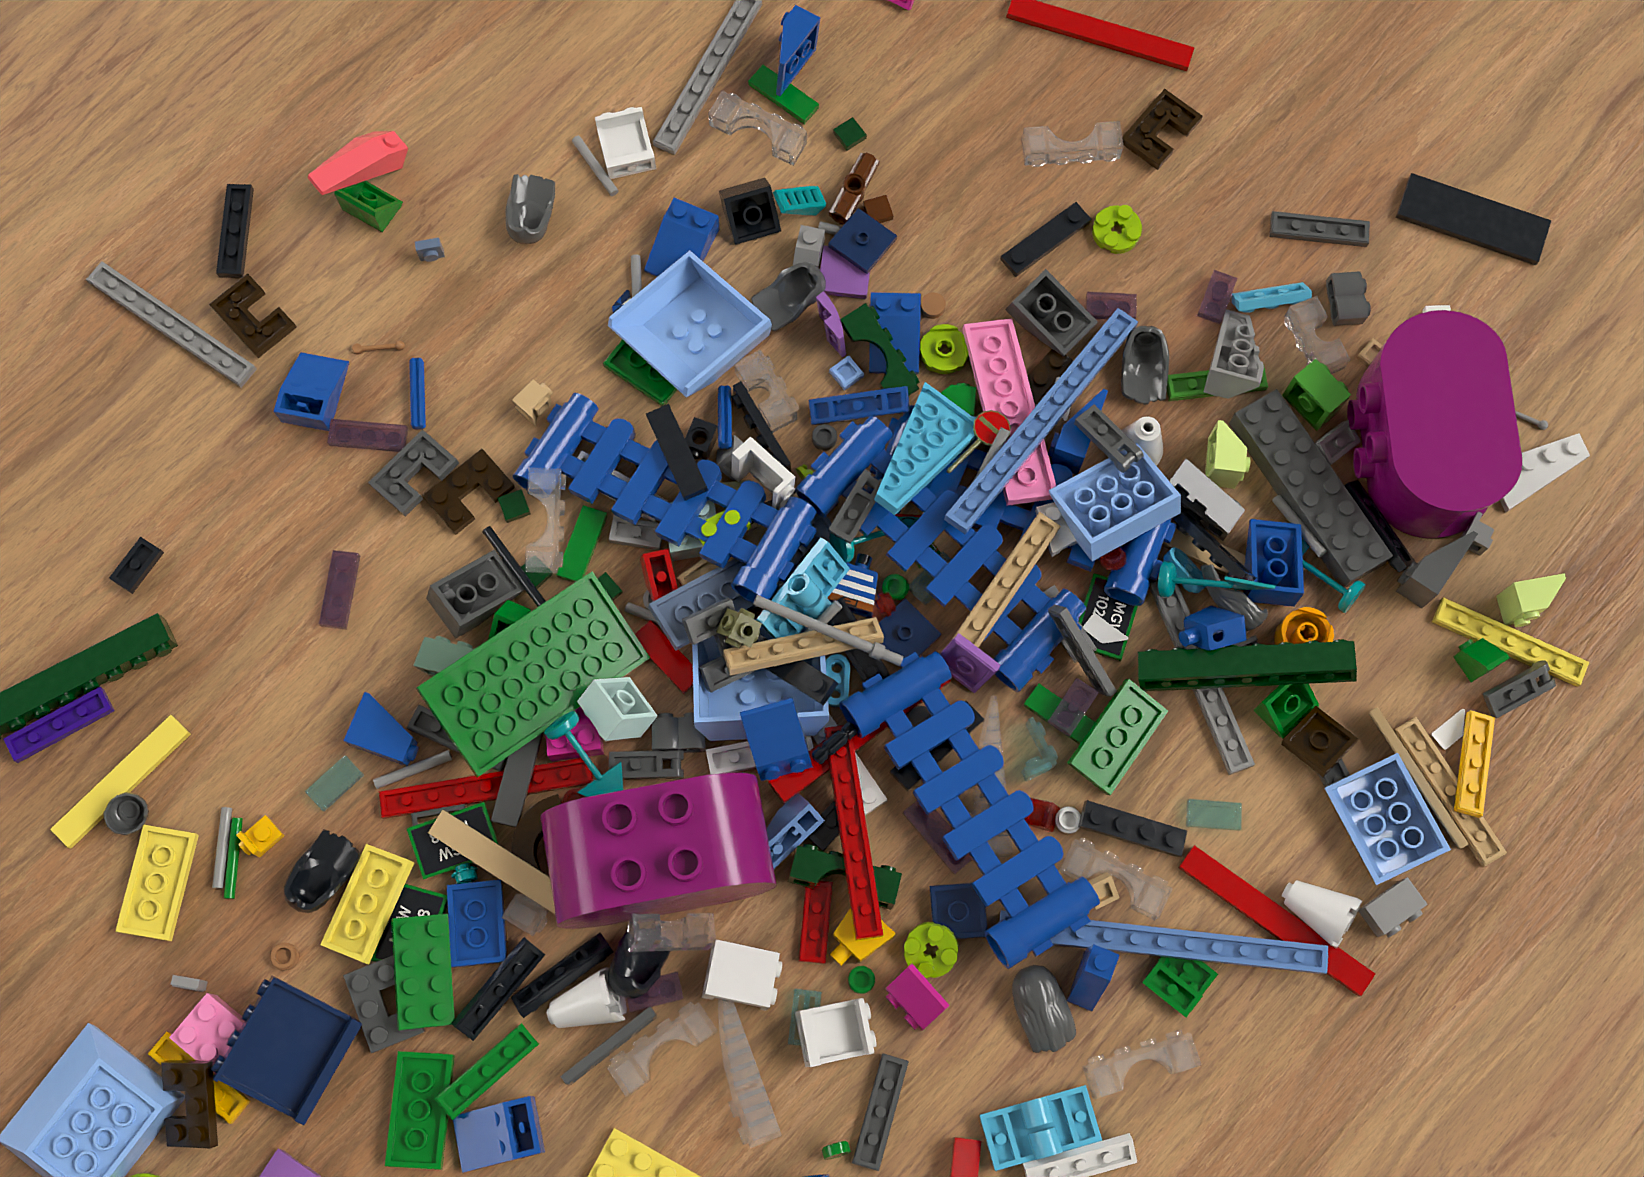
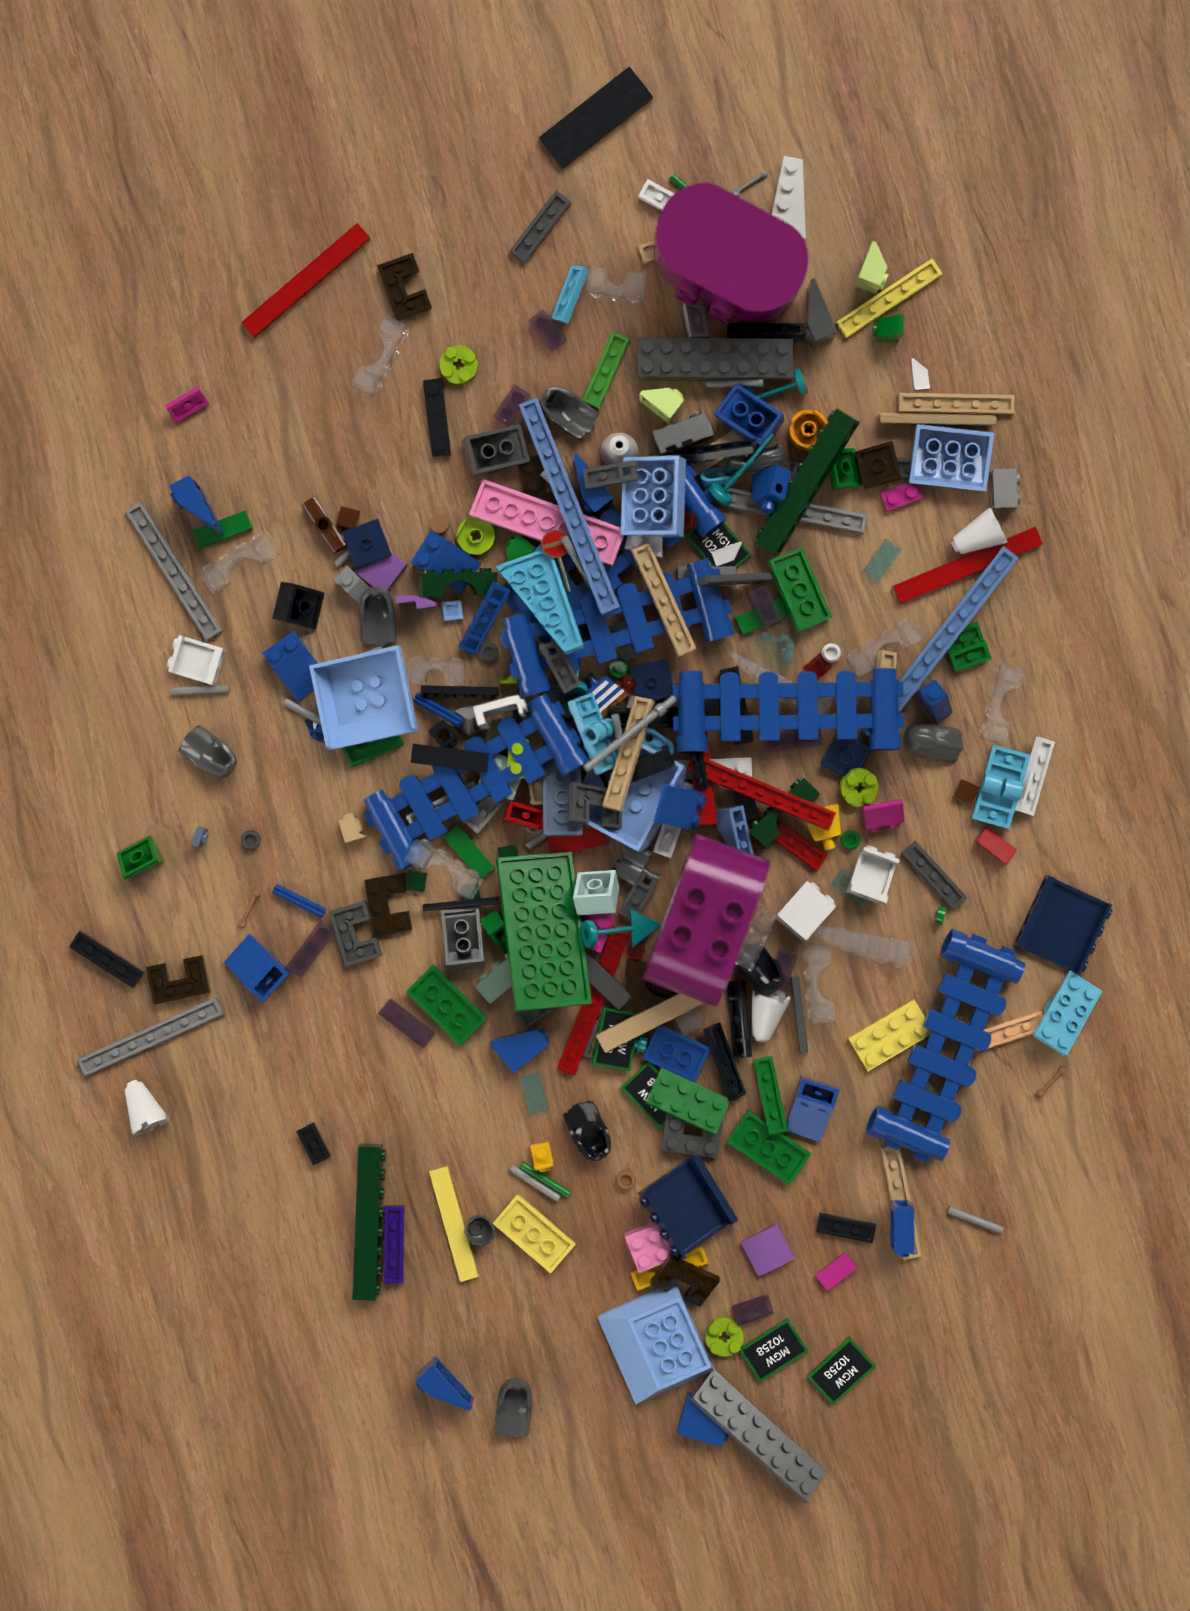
camera: 60 degrees left, 15 degrees up
light grey tile [170,975,208,992] -> none
coral wedge [308,131,408,195] -> none
light yellow plate [320,844,414,965] -> none
light grey bar [373,750,452,789] -> none
olive brick [716,608,762,648] -> none
teal slope [773,186,826,216] -> none
dark green tile [833,117,867,151] -> none
medium lavender tile [939,633,1001,693] -> none
black plate [1078,800,1187,857] -> none
light grey wedge [1203,309,1264,399] -> none
bright green brick [1282,359,1351,431] -> none
dark grey brick [1326,271,1371,326] -> none
yellow tile [1454,710,1495,818] -> none
light grey panel [1460,512,1494,556] -> none
dark grey plate [1483,660,1556,718] -> none
none -> white cone [124,1080,169,1136]
none -> dark grey tile [241,830,261,850]
none -> green plate [406,964,487,1046]
none -> dark pink plate [880,483,924,512]
none -> reddish brown tile [953,779,980,805]

